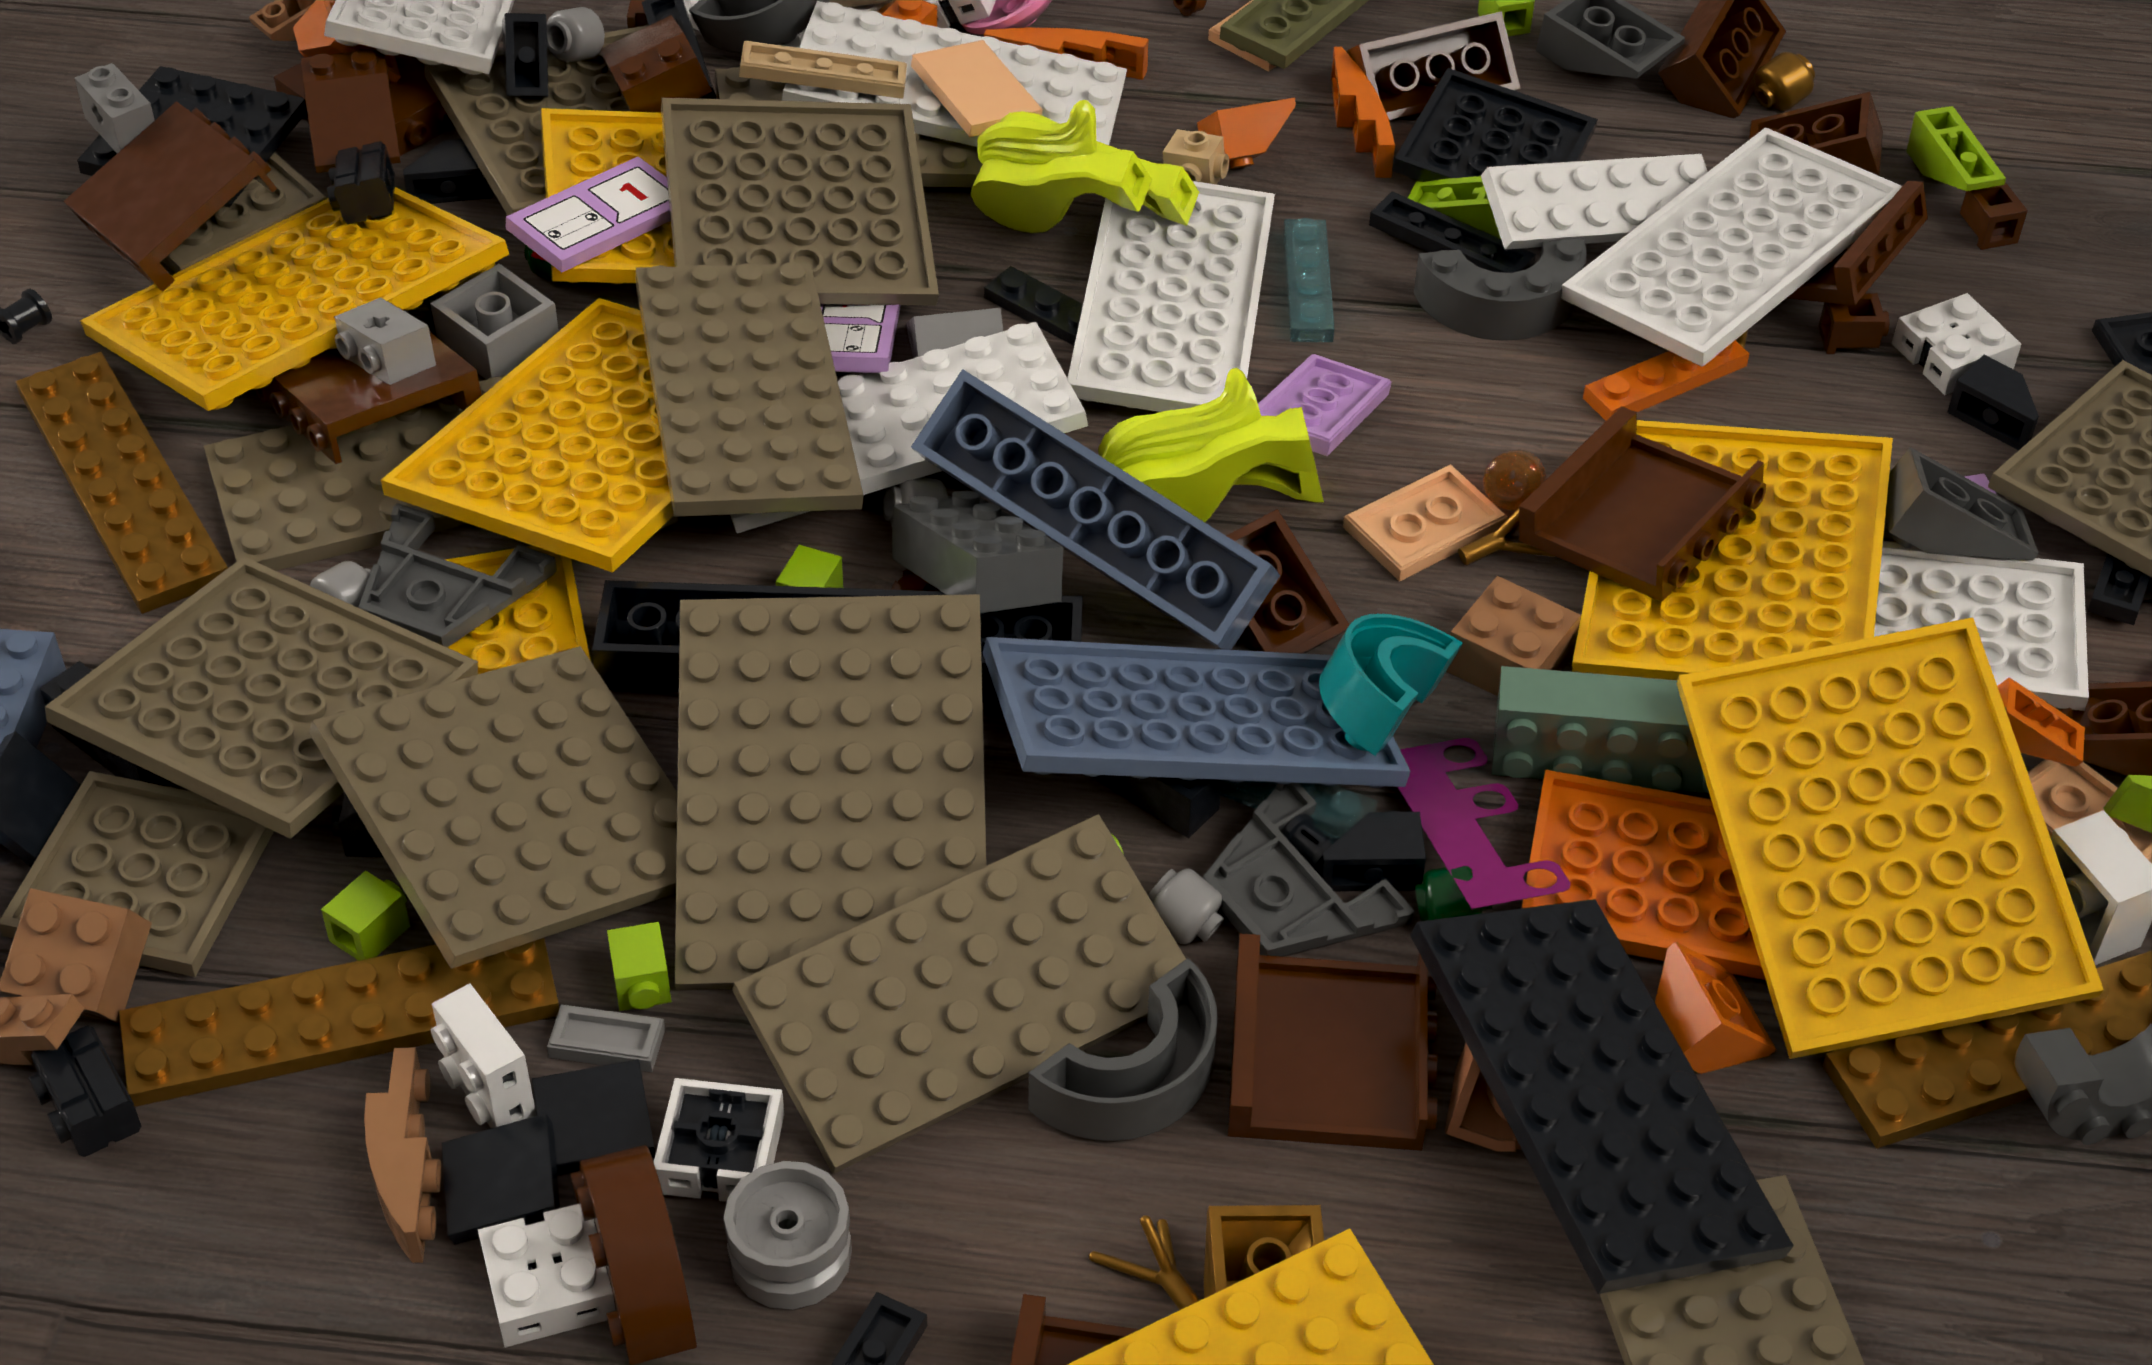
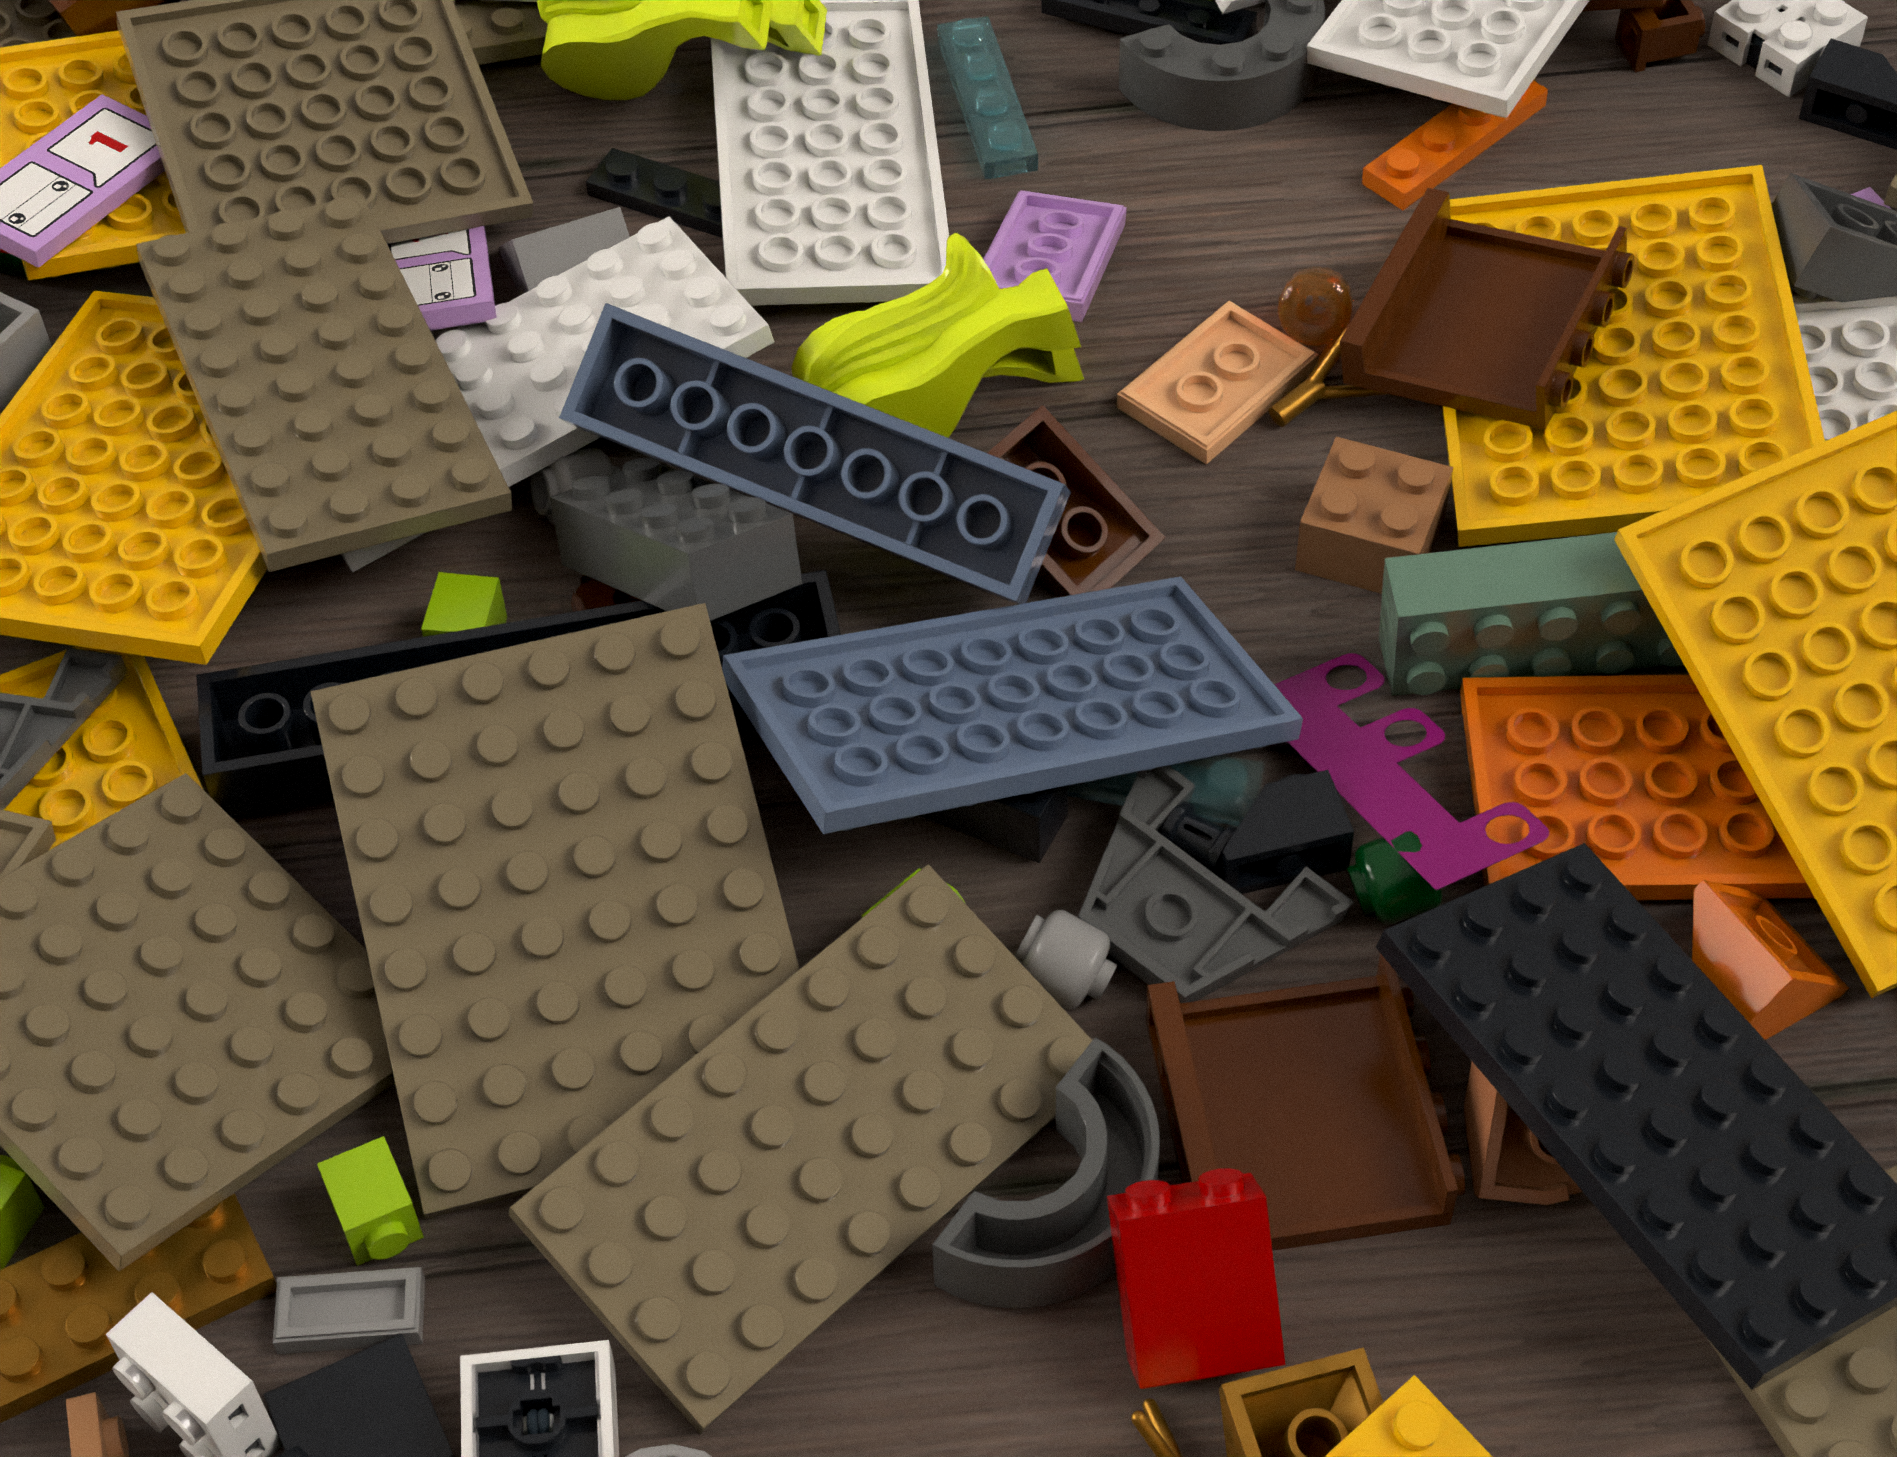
camera: 10 degrees left, 5 degrees up
teal brick [1319,614,1463,756] -> none
none -> red brick [1107,1168,1286,1389]

